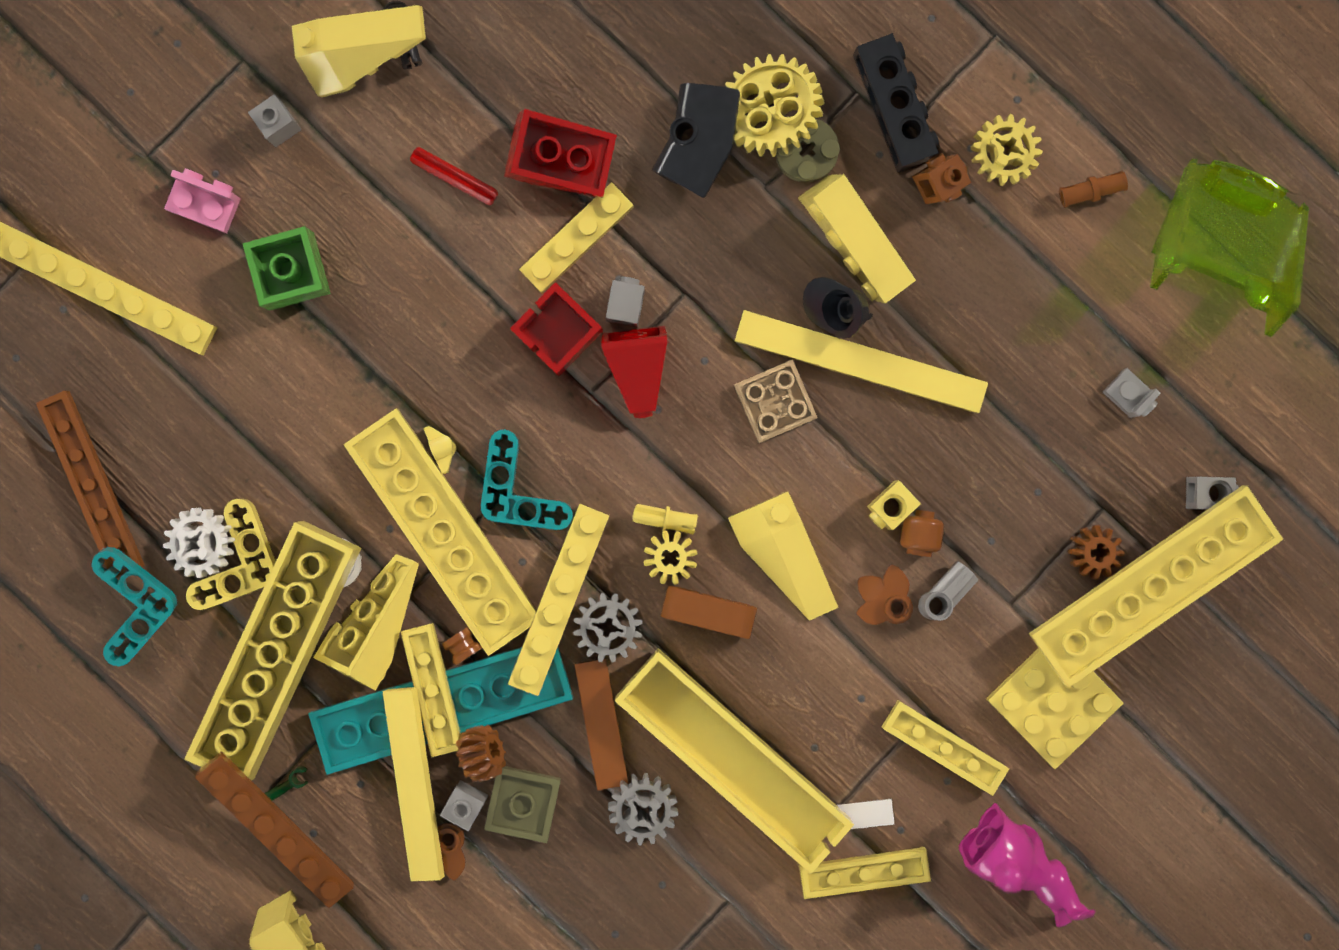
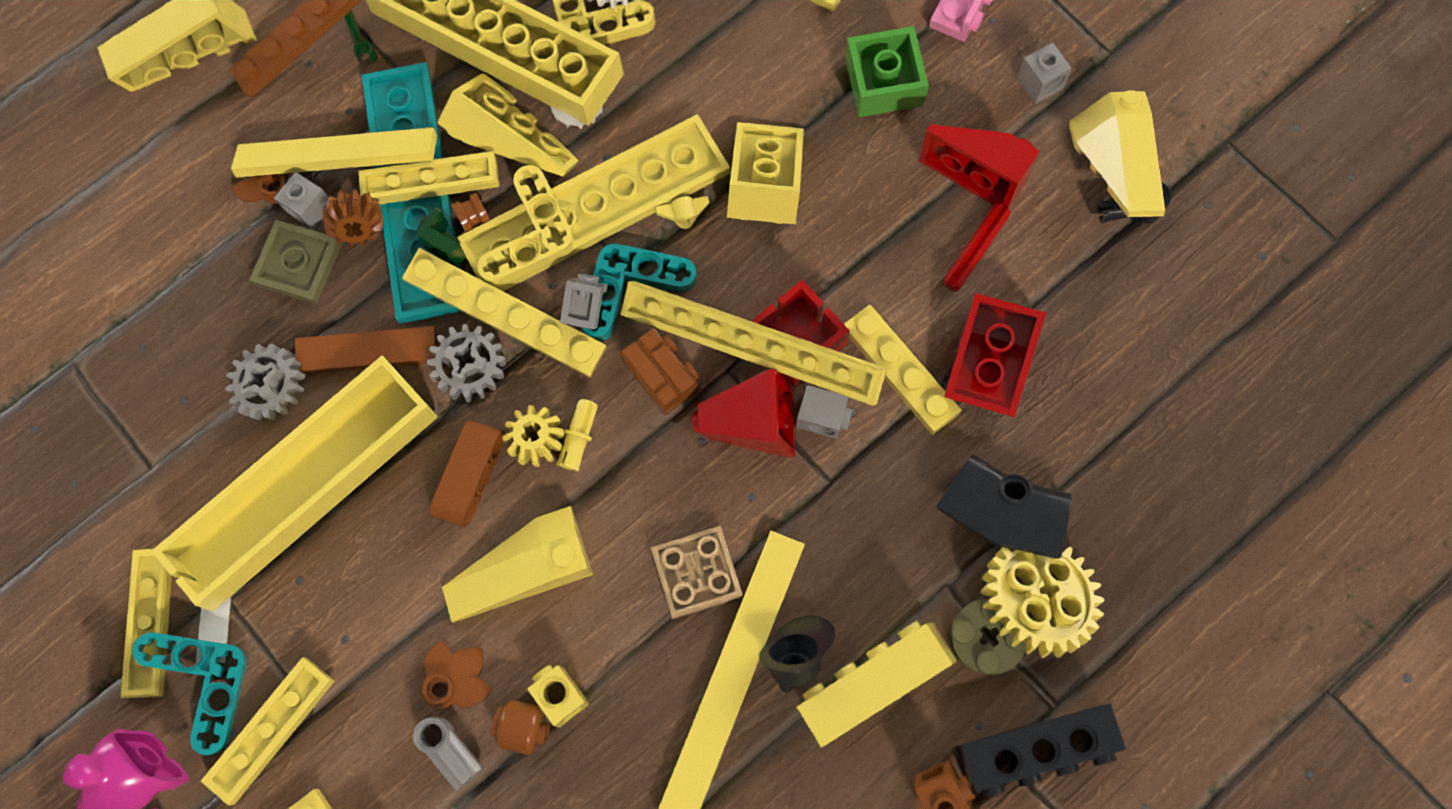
camera: 105 degrees right, 15 degrees down
none -> teal beam [132,633,248,755]
none -> dark green bracket [416,208,466,268]
none -> light yellow beam [477,165,575,287]
none -> light grey bracket [560,274,607,329]
none -> light yellow tile [620,281,887,406]
none -> dark orange brick [620,329,699,415]
none -> light yellow slope [727,122,804,224]
none -> red slope [919,124,1040,208]

